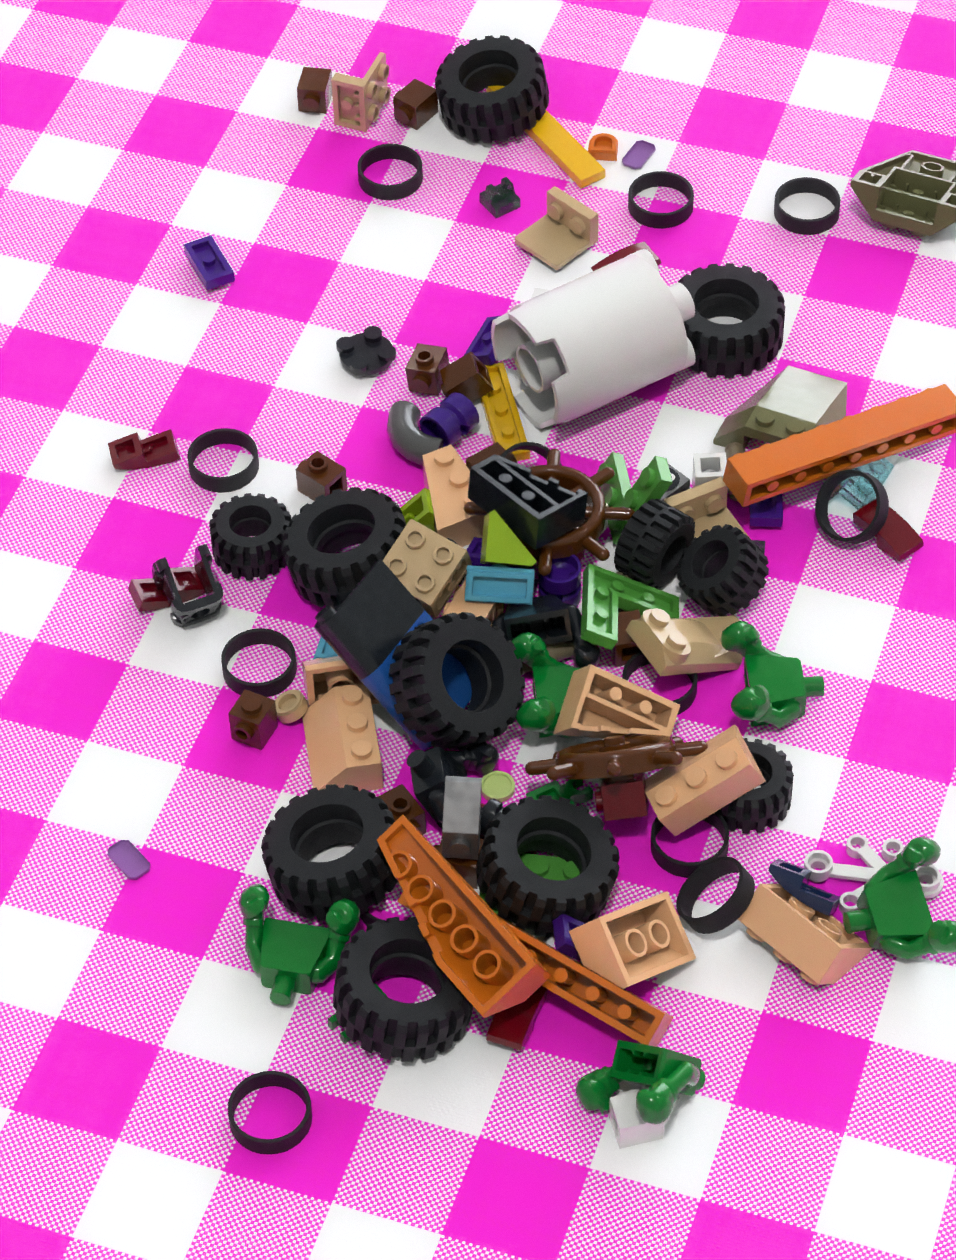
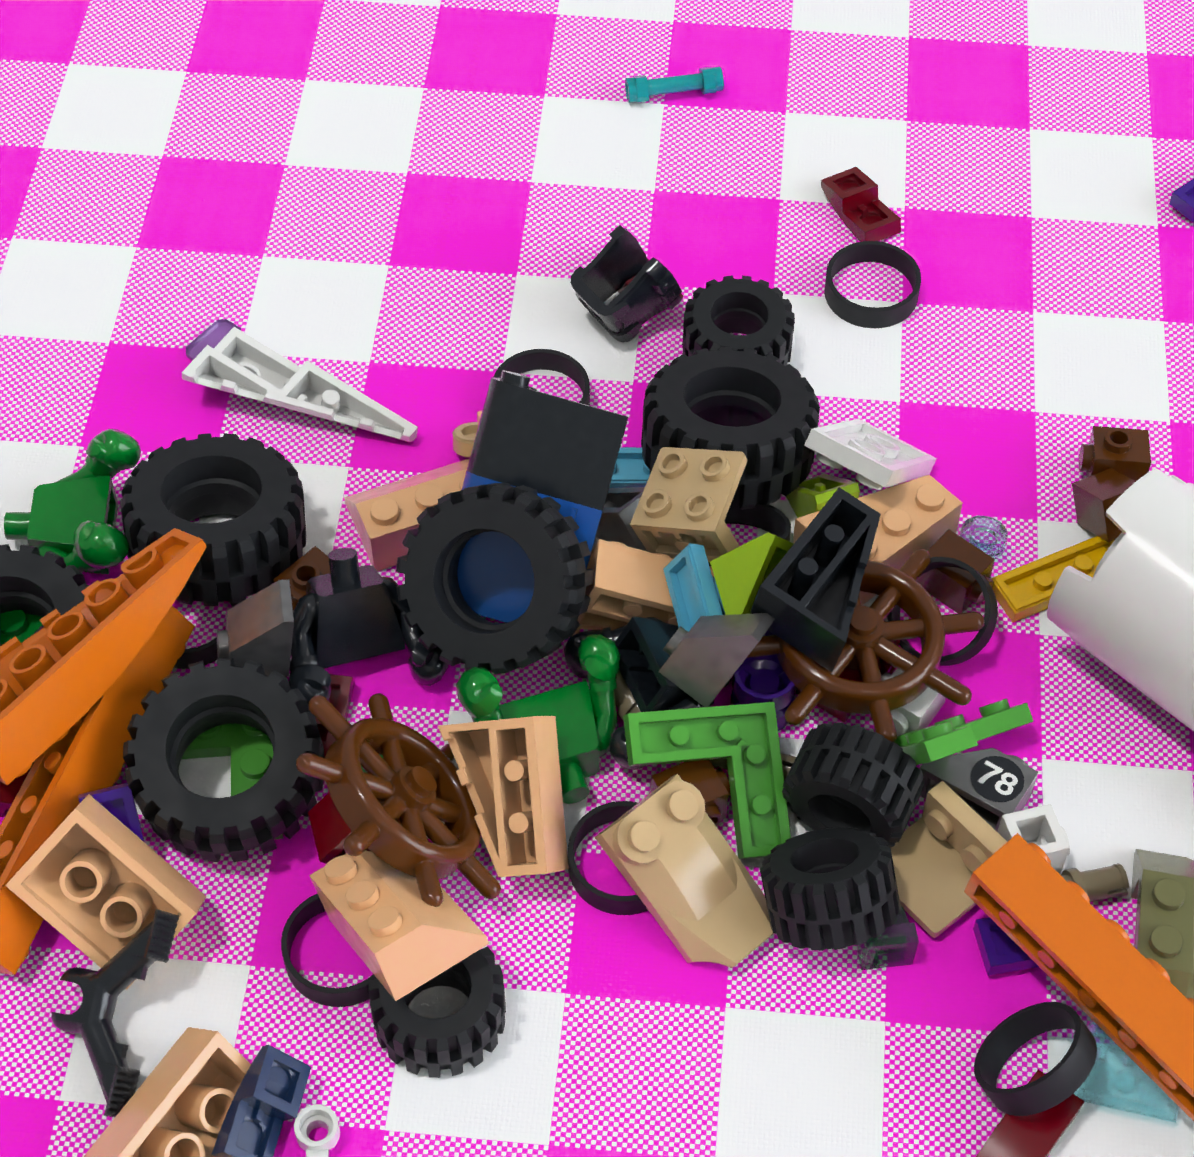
camera: 75 degrees right, 5 degrees up
reddish brown brick [228,689,278,750] -> none
reddish brown brick [295,451,348,501] -> none
black piece [336,326,396,375] -> none
dark grey cylinder [387,401,444,466] -> none
dark purple wheel [419,392,480,447] -> none
yellowish green piece [481,771,515,802] -> none
black tyre [676,857,755,934] -> none
green torso [720,621,824,728] -> none
none -> black piece [51,909,179,1117]
none -> white wedge [182,327,418,442]
none -> flat silver slope [659,613,775,707]
none -> white plate [804,419,937,490]
none -> clear light blue tile [960,516,1008,559]

